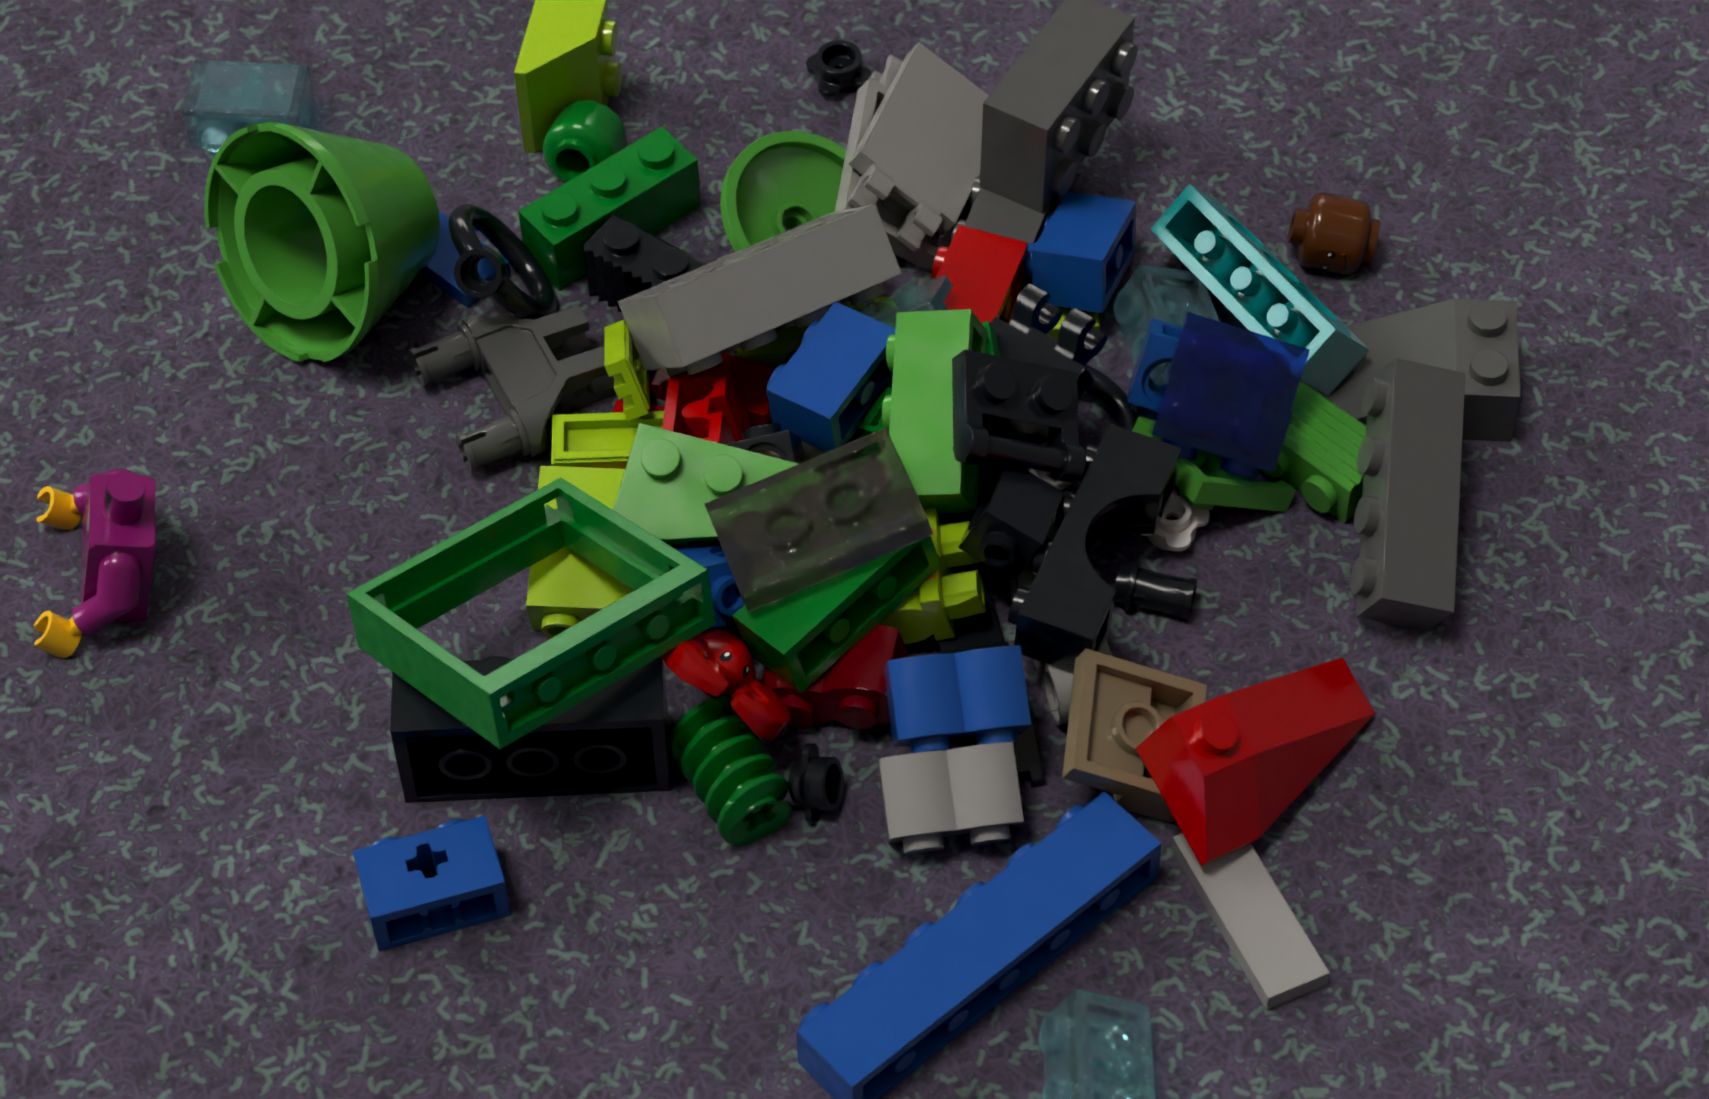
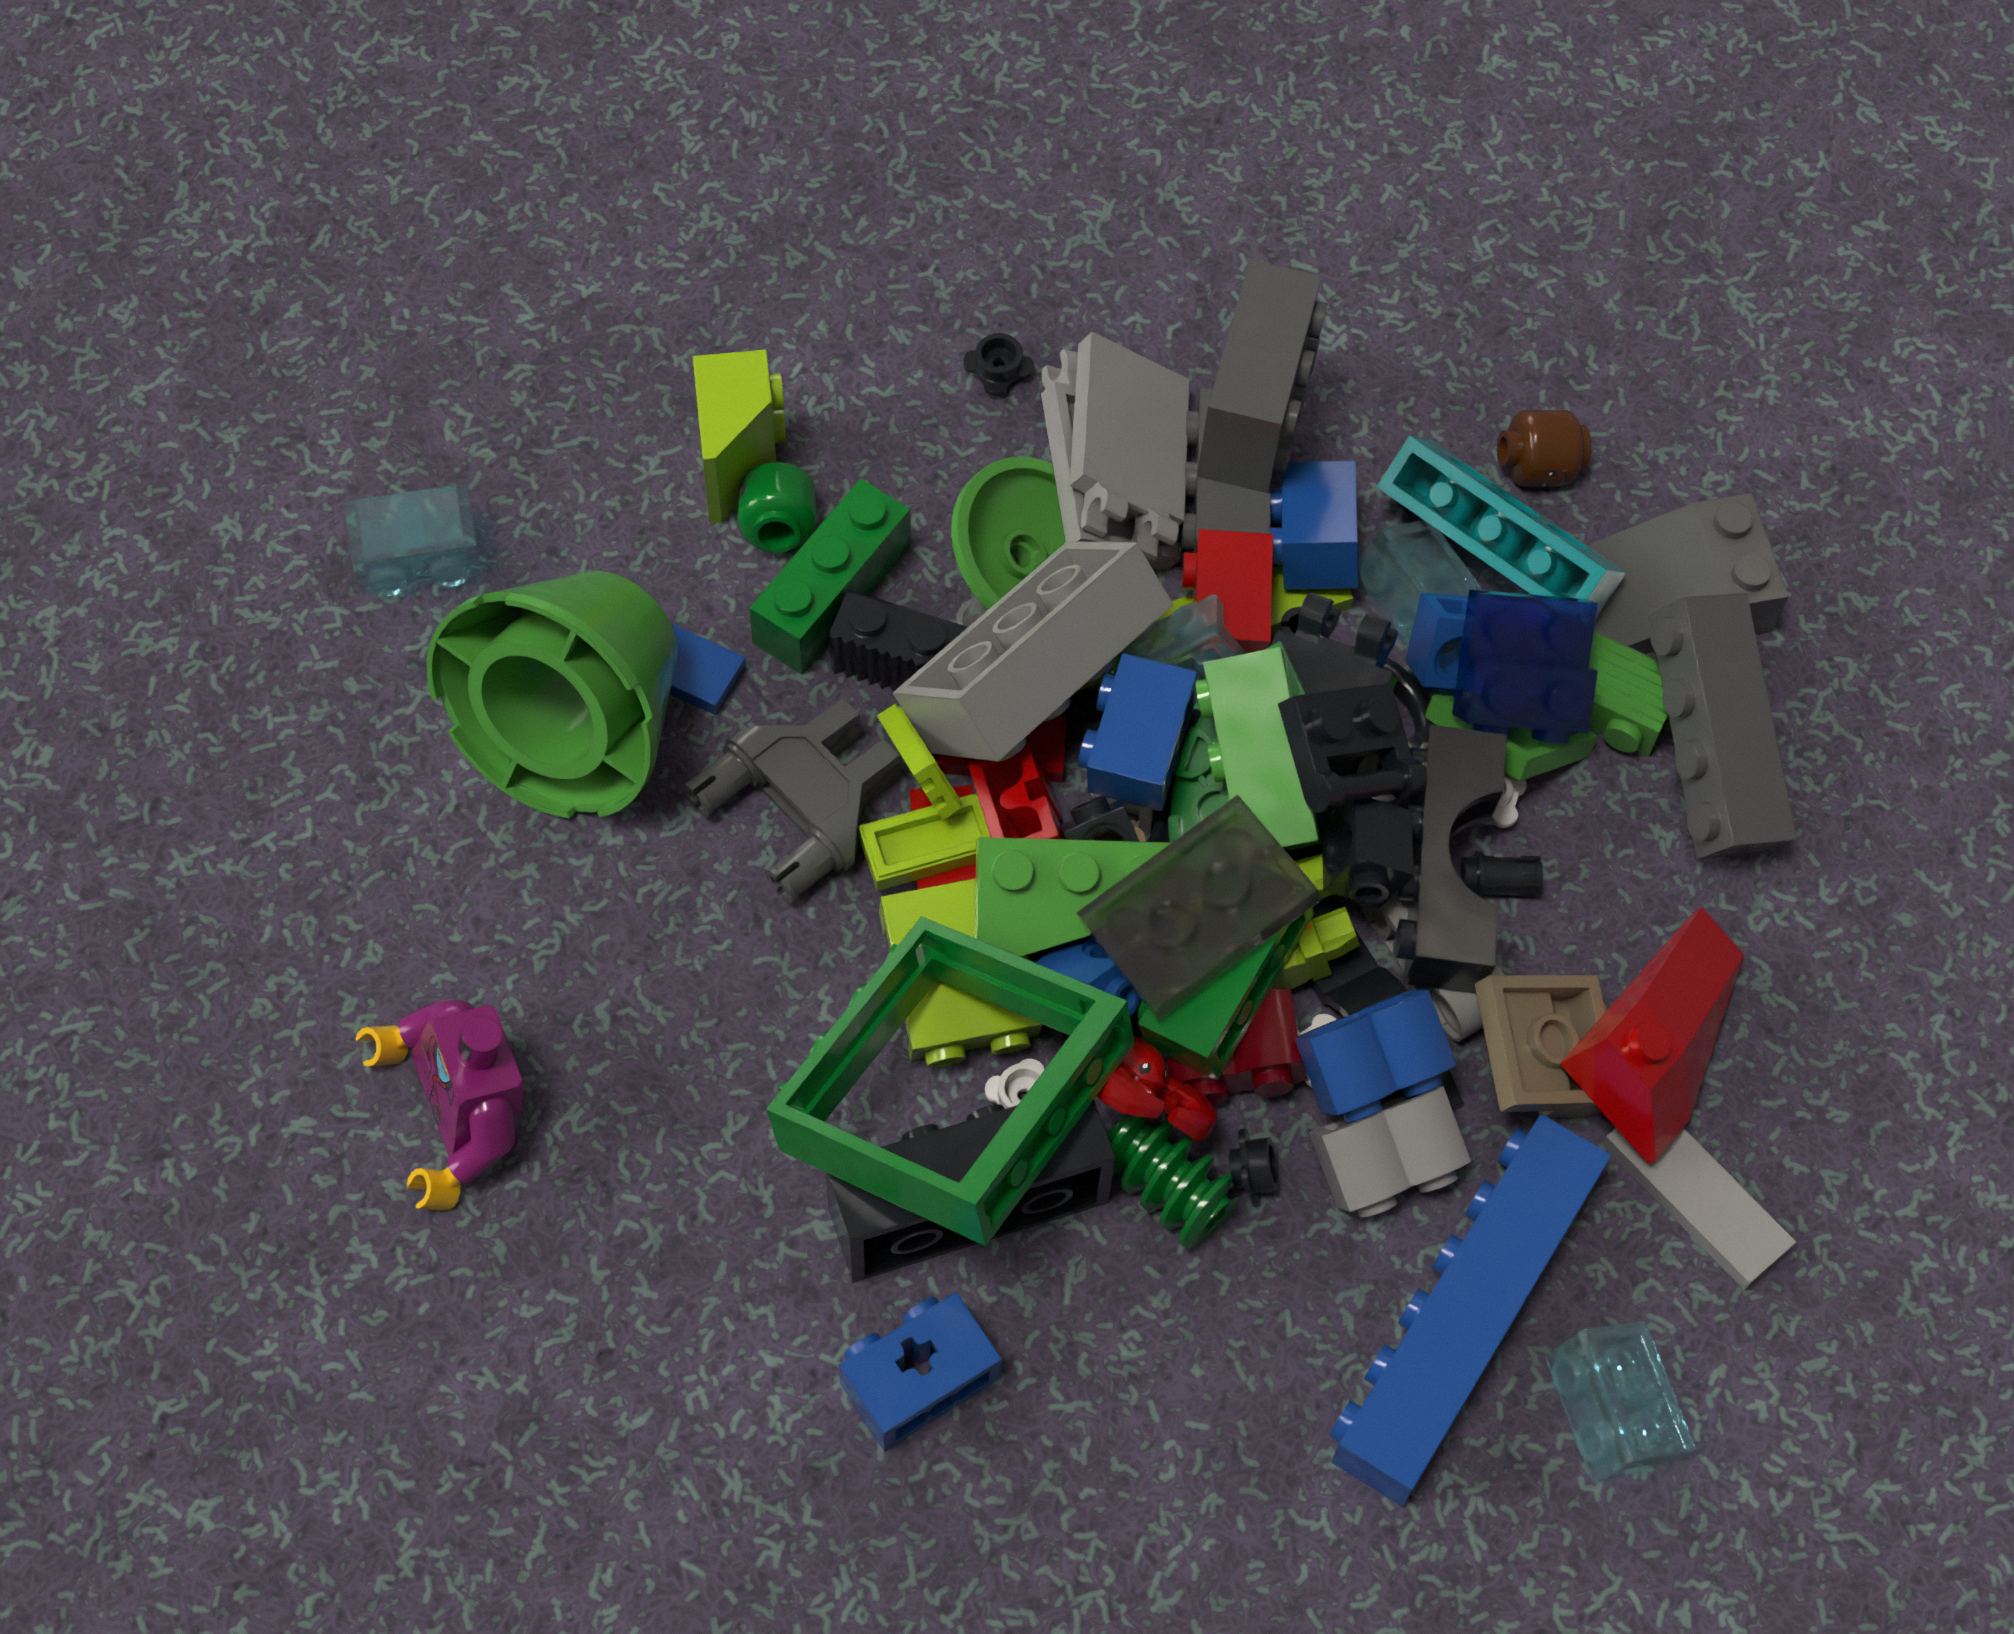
camera: 20 degrees left, 10 degrees up
black piece [448,204,557,320] -> none

